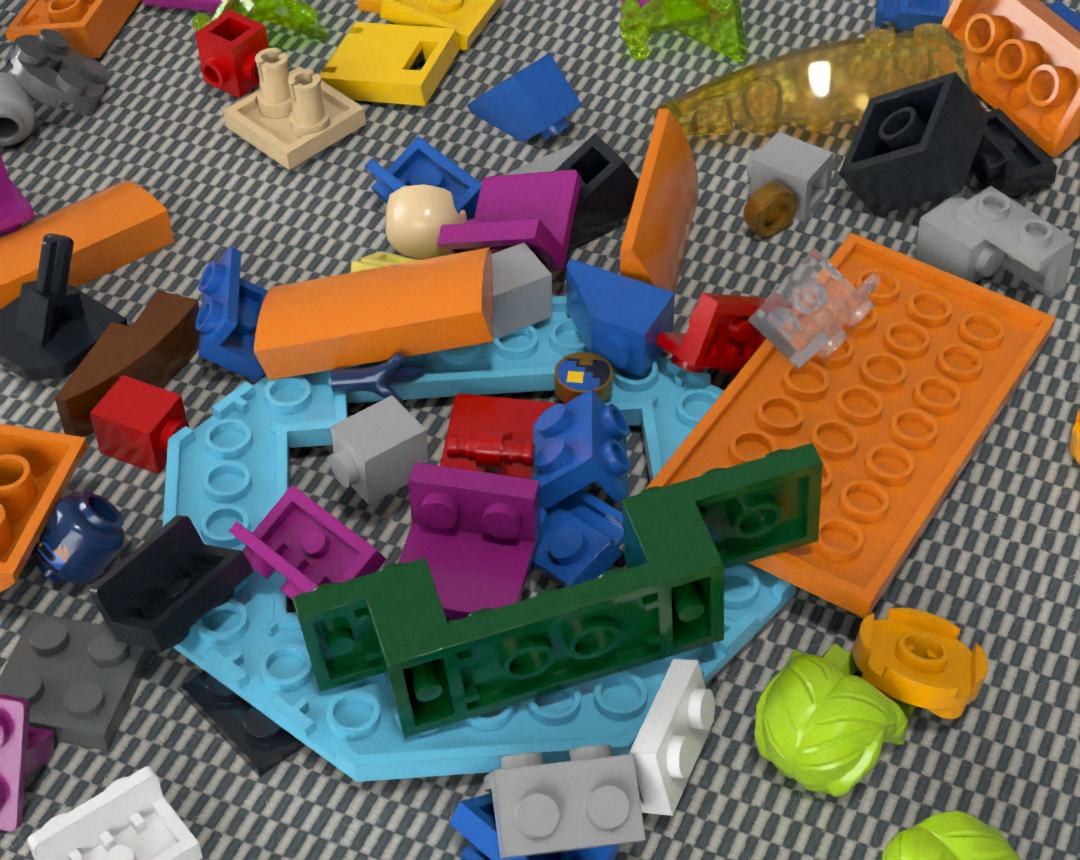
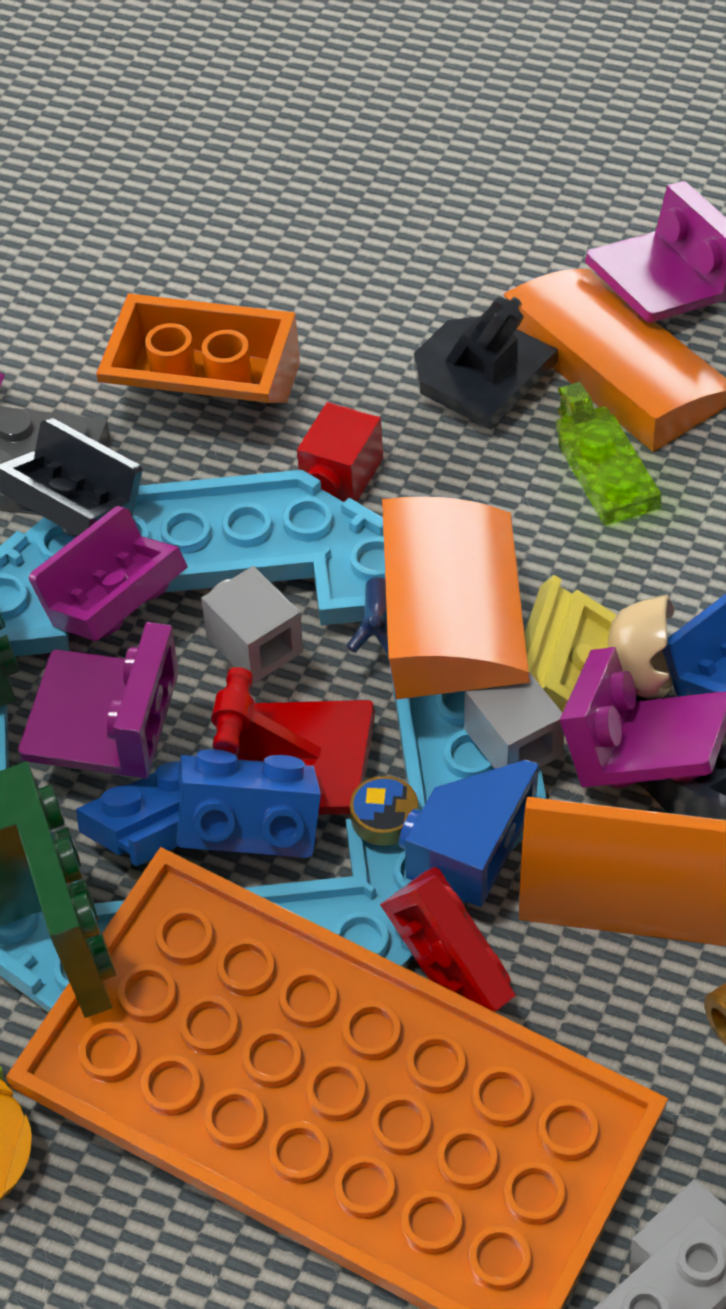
camera: 90 degrees right, 5 degrees up
dark blue head [34,492,125,585] -> none
reddish brown slope [55,290,200,437] -> none
blue bracket [195,247,268,382] -> none
clear bracket [748,248,882,369] -> none
none -> clear neon green hinge [556,381,662,525]

